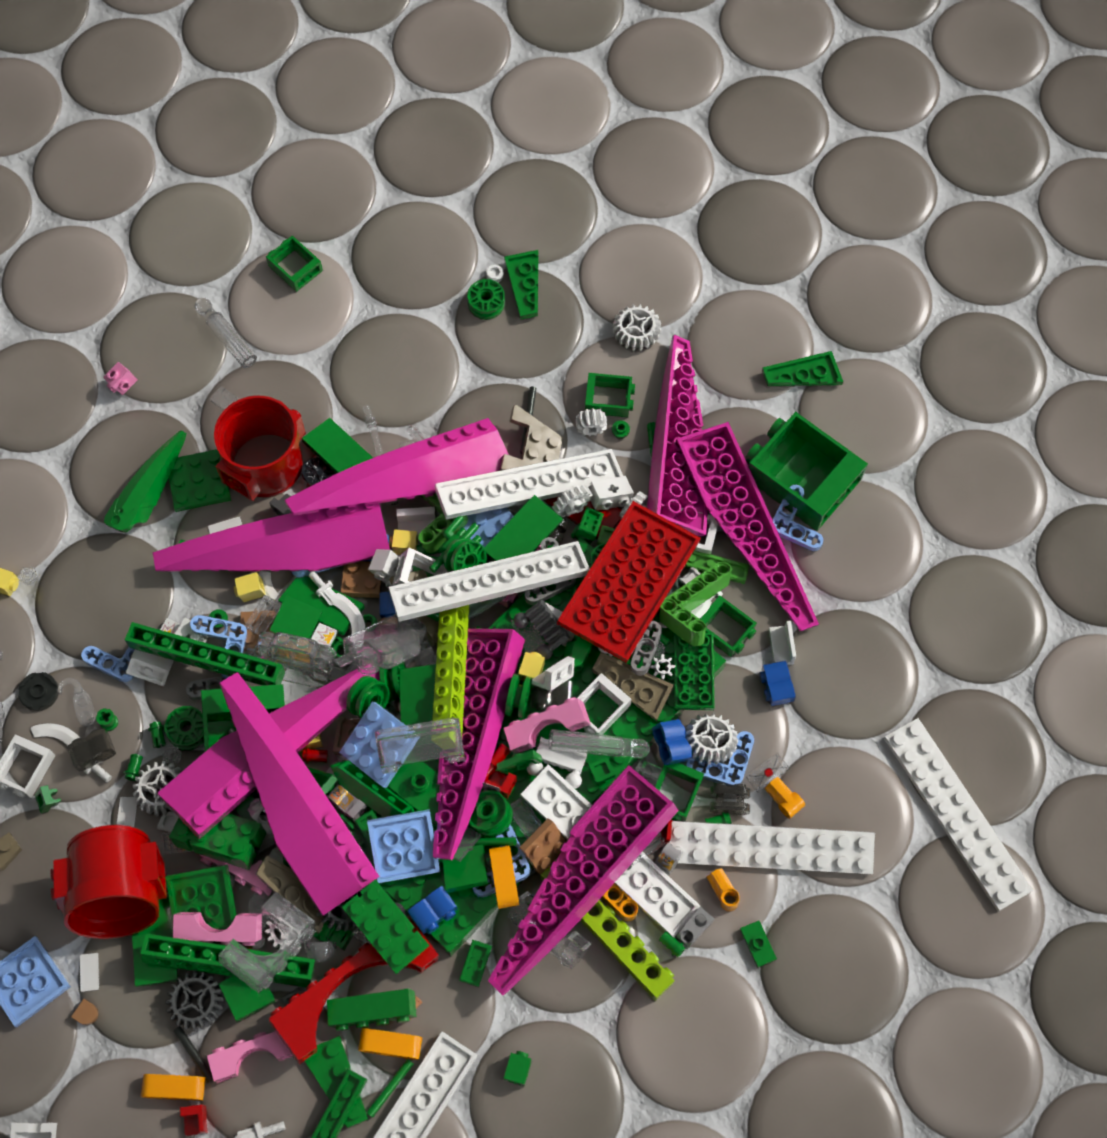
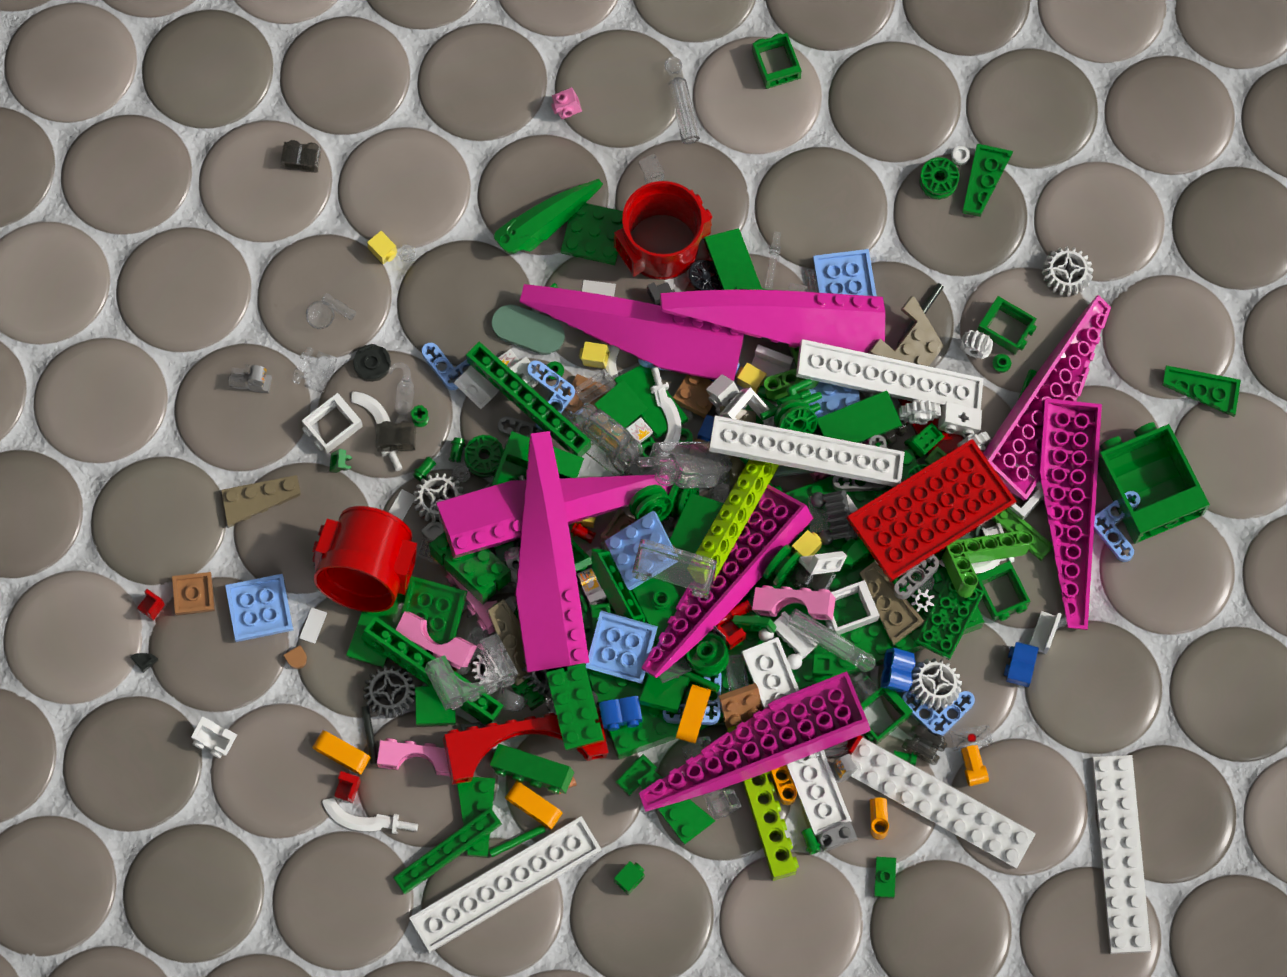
camera: 25 degrees right, 5 degrees up
none -> sand green tile [492,305,565,355]
none -> green wing [636,769,716,845]
none -> light blue plate [813,249,877,296]

